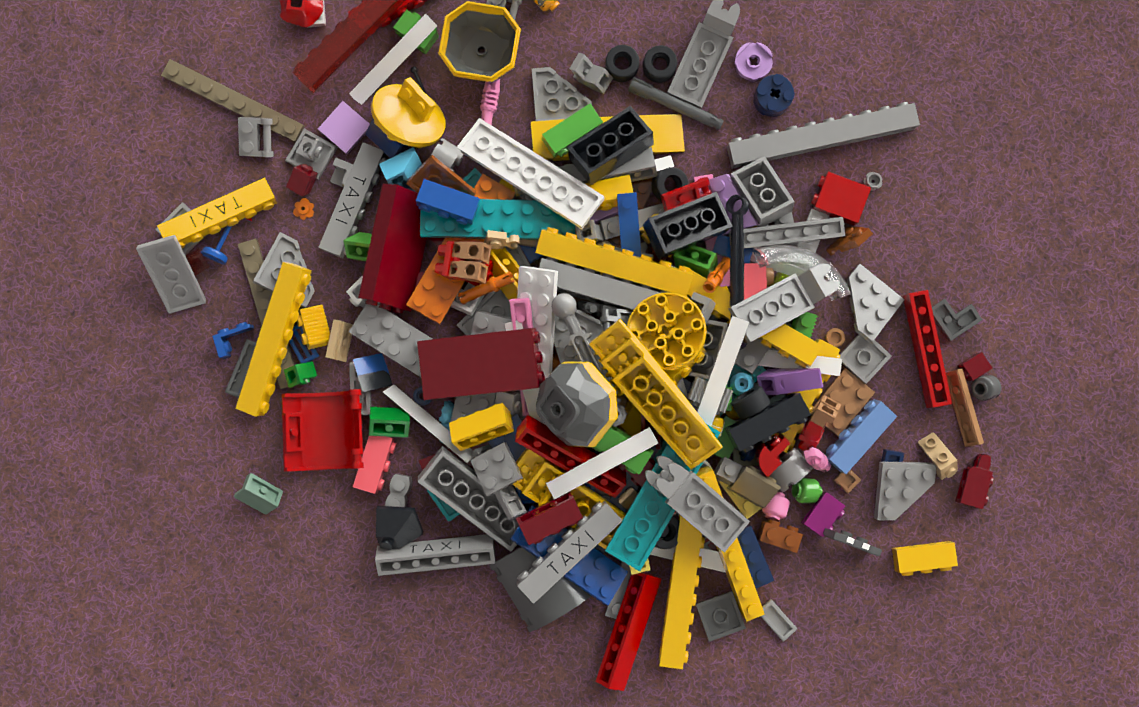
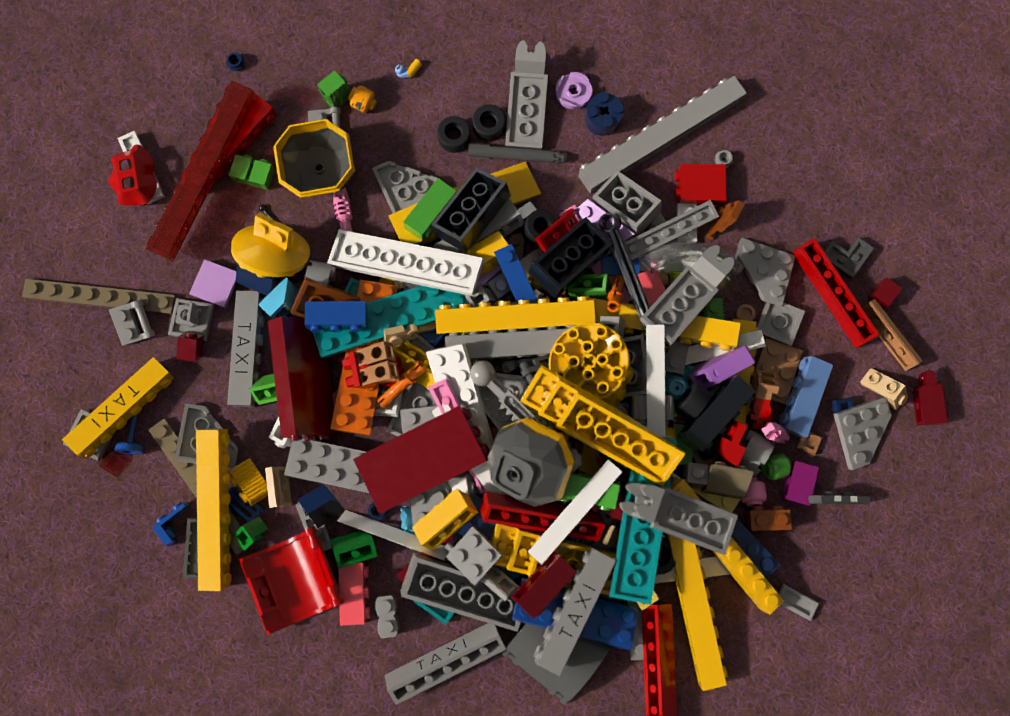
camera: 20 degrees left, 5 degrees down
light grey plate [136,235,206,314] -> none
sand green panel [234,473,283,514] -> none
orange plant [293,198,314,220] -> none
light grey panel [330,158,353,188] -> none
white sticker [349,14,437,105] -> none
black slope [376,506,424,550] -> none
light grey brick [570,53,613,94] -> none
dark grey plate [696,590,746,642] -> none
yellow brick [892,541,958,576] -> none
dark grey head [971,375,1002,401] -> none

